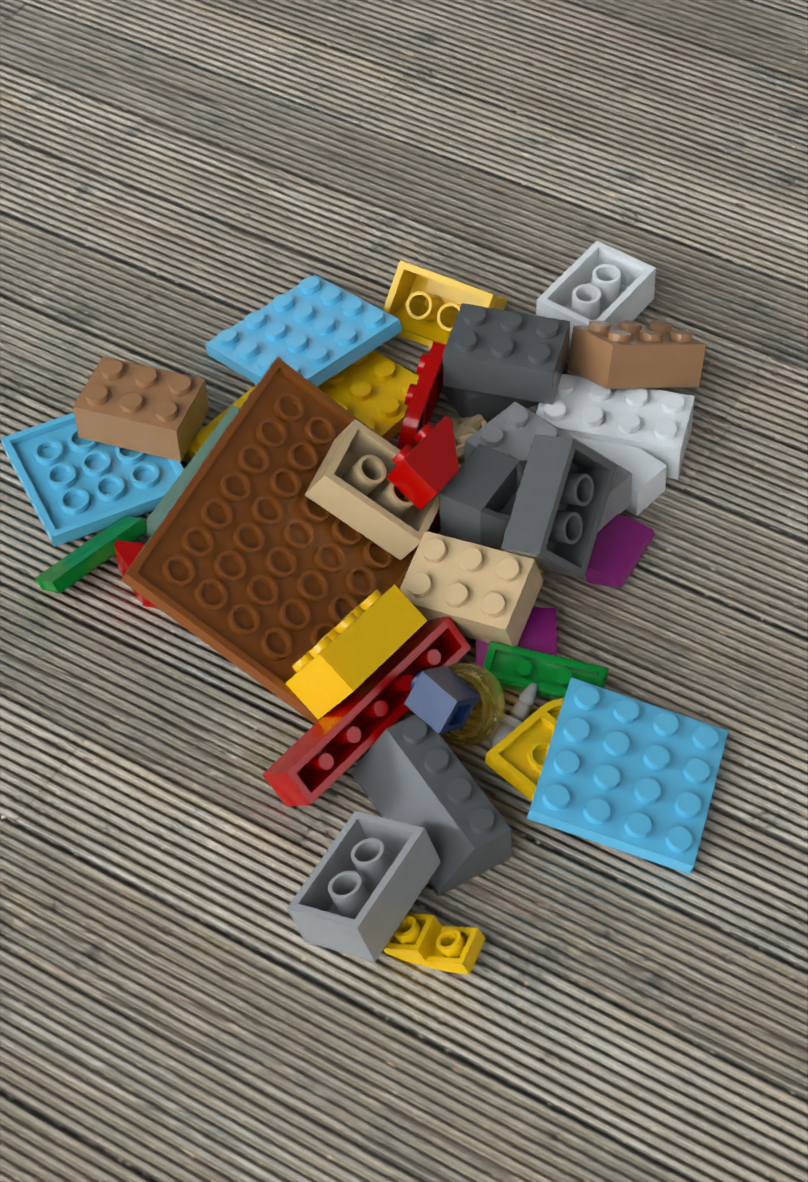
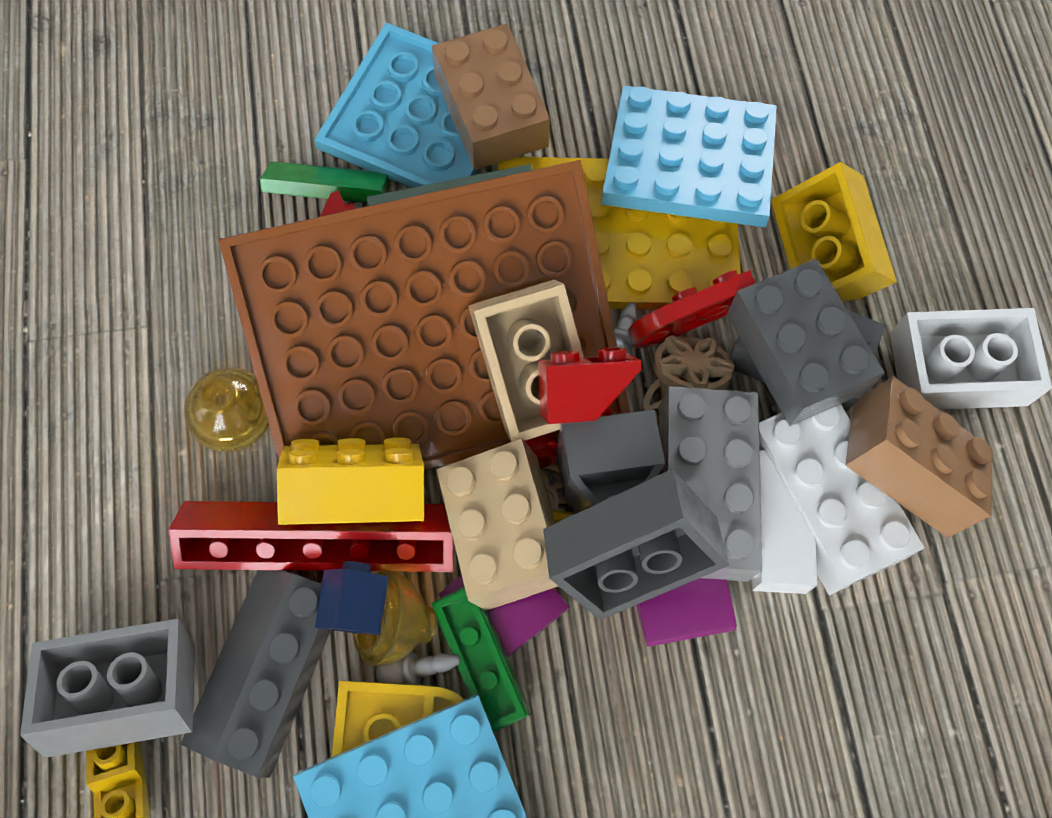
camera: 45 degrees right, 20 degrees up
none -> clear yellow piece [184,367,269,452]

